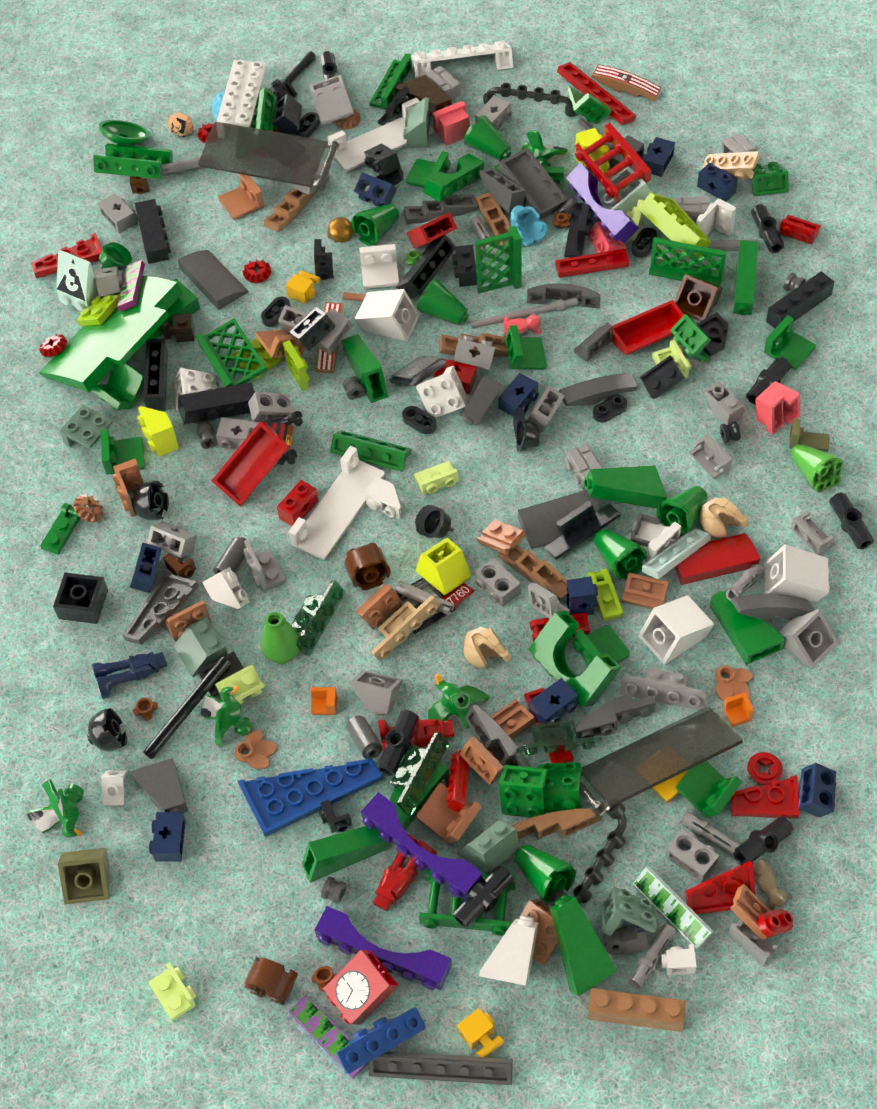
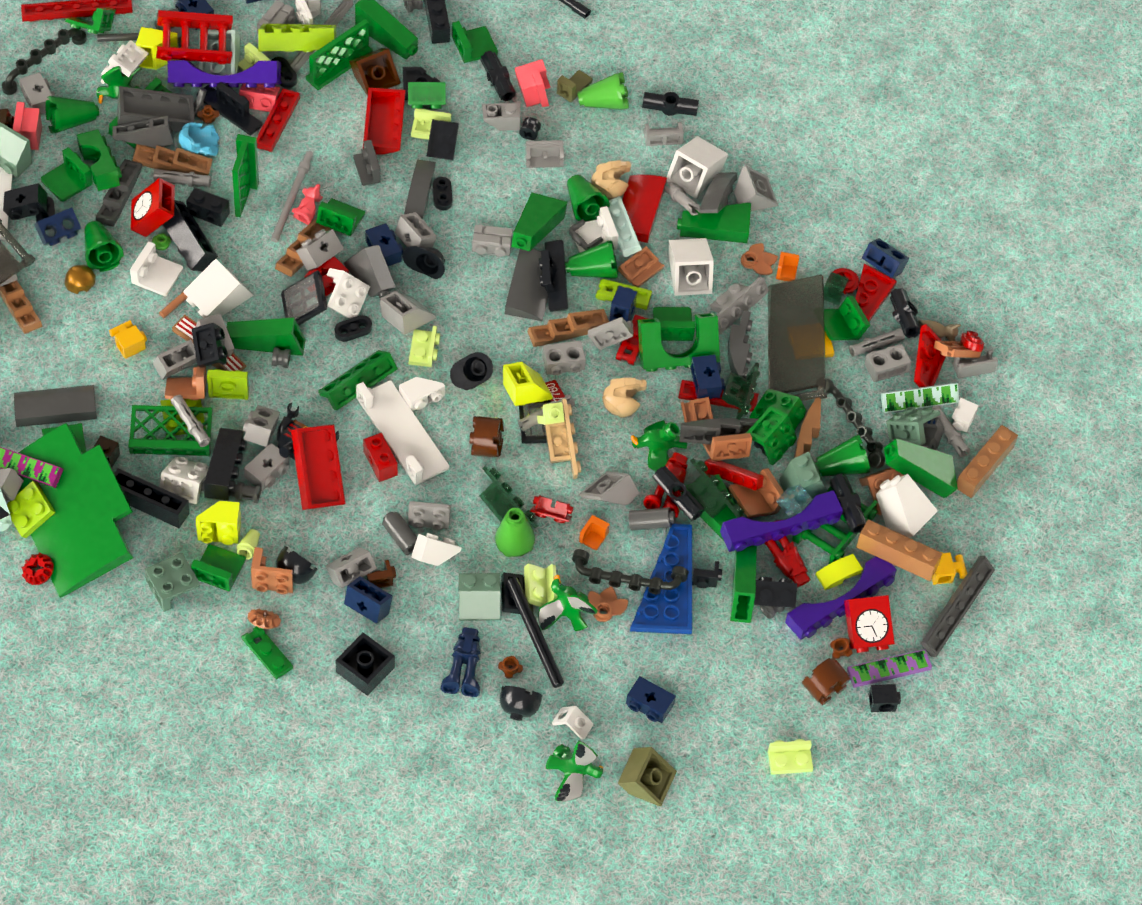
camera: 70 degrees left, 0 degrees up
green bracket [92,363,144,411] -> none
dark grey wing [122,573,199,645] -> none
dark grey slope [131,758,188,814] -> none
nougat bracket [164,601,211,642] -> none
red gear [242,259,271,283] -> none
black plate [261,296,291,327] -> none
black bracket [314,239,334,280] -> none
blue bracket [336,1007,426,1074] -> none
nougat bracket [356,584,403,629] -> none
green cone [416,279,469,325] -> none
plate [476,519,525,555] -> none
dark grey slope [527,283,601,308] -> none
none -> white bracket [101,40,149,84]
none -> light grey pin [171,395,211,447]
none -> yellowish green cone [237,529,260,560]
none -> light grey slope [380,290,436,335]
none -> red hinge [530,495,574,523]
none -> yellowish green bracket [537,402,565,425]
none -> pearl dark grey bar [572,549,689,594]
none -> black bracket [754,577,797,608]
none -> clear light blue brick [776,484,813,516]
none -> neon yellow slope [815,554,863,590]
none -> clear green bracket [821,272,849,306]
none -> medium nougat brick [856,519,942,581]
none -> black brick [868,684,901,712]

